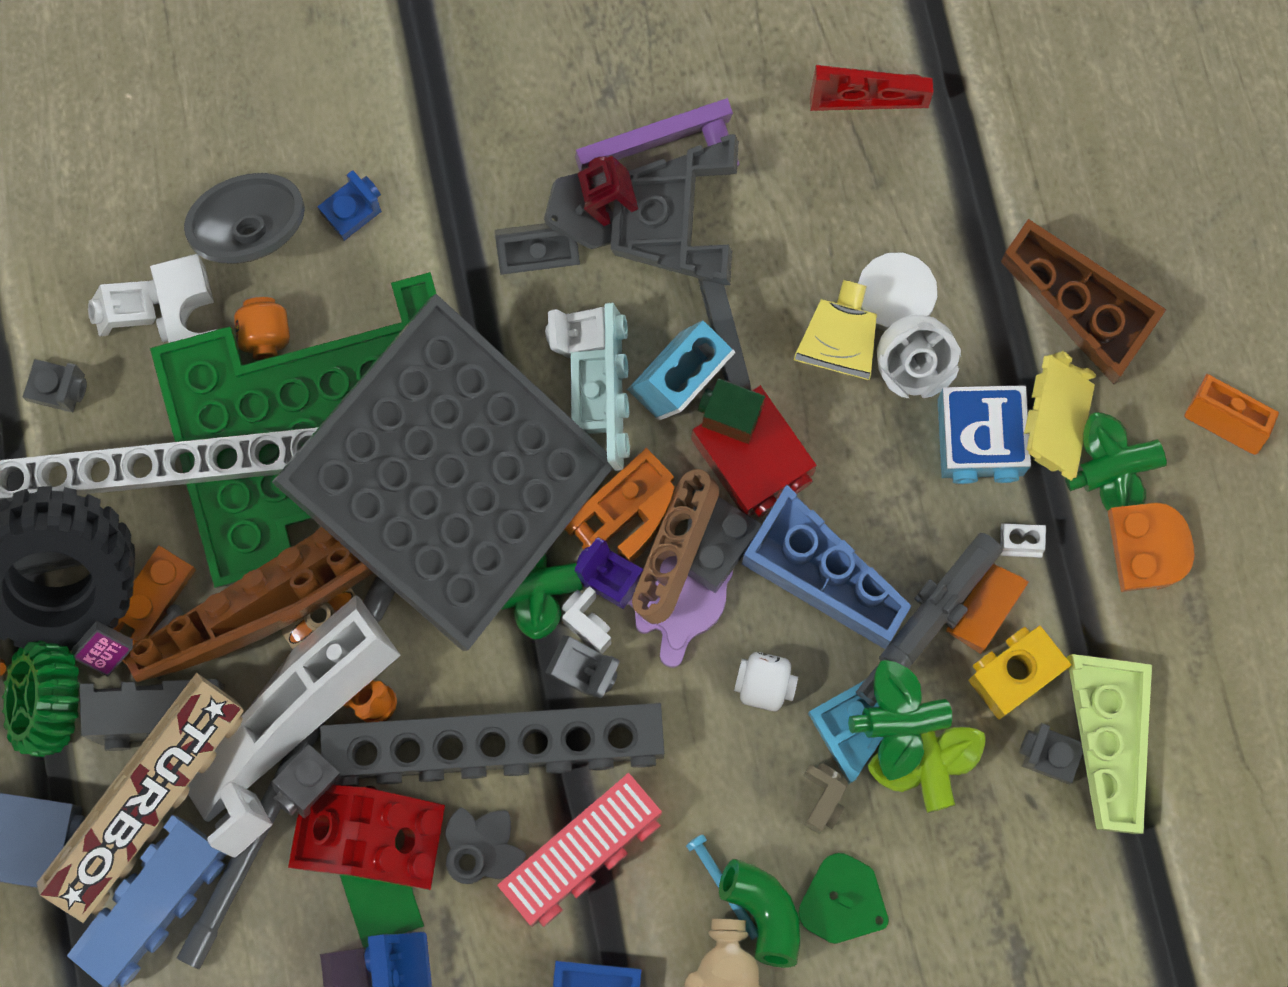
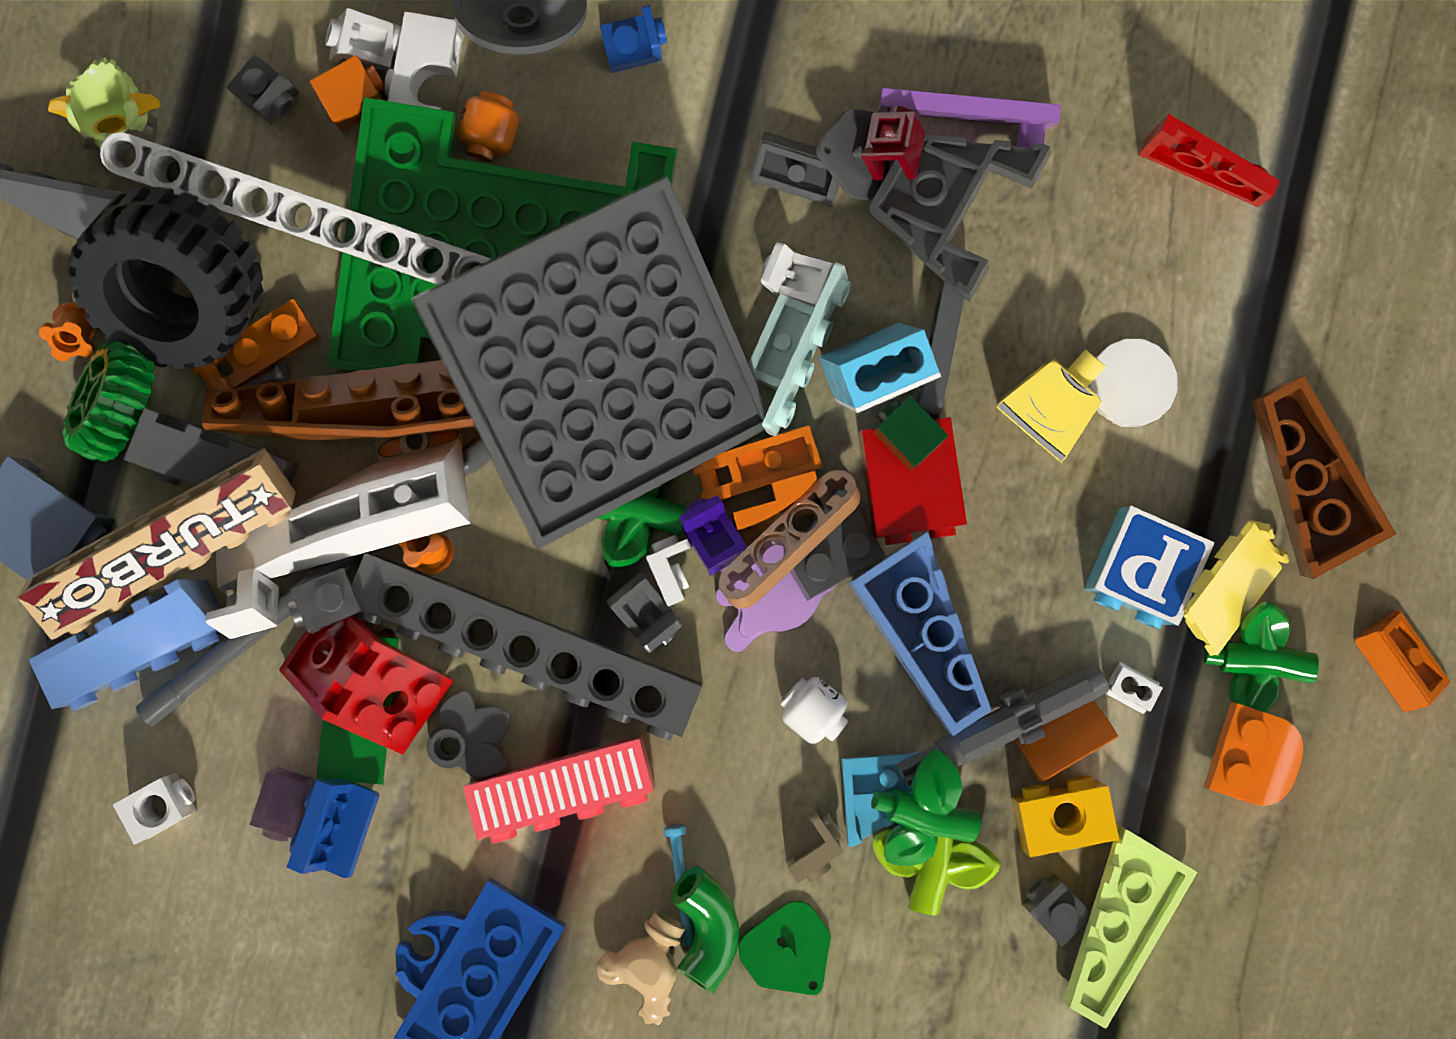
camera: 25 degrees right, 10 degrees up
tile [72,621,133,677] -> none
white cylinder [877,315,961,398] -> none
none -> orange brick [310,55,385,132]

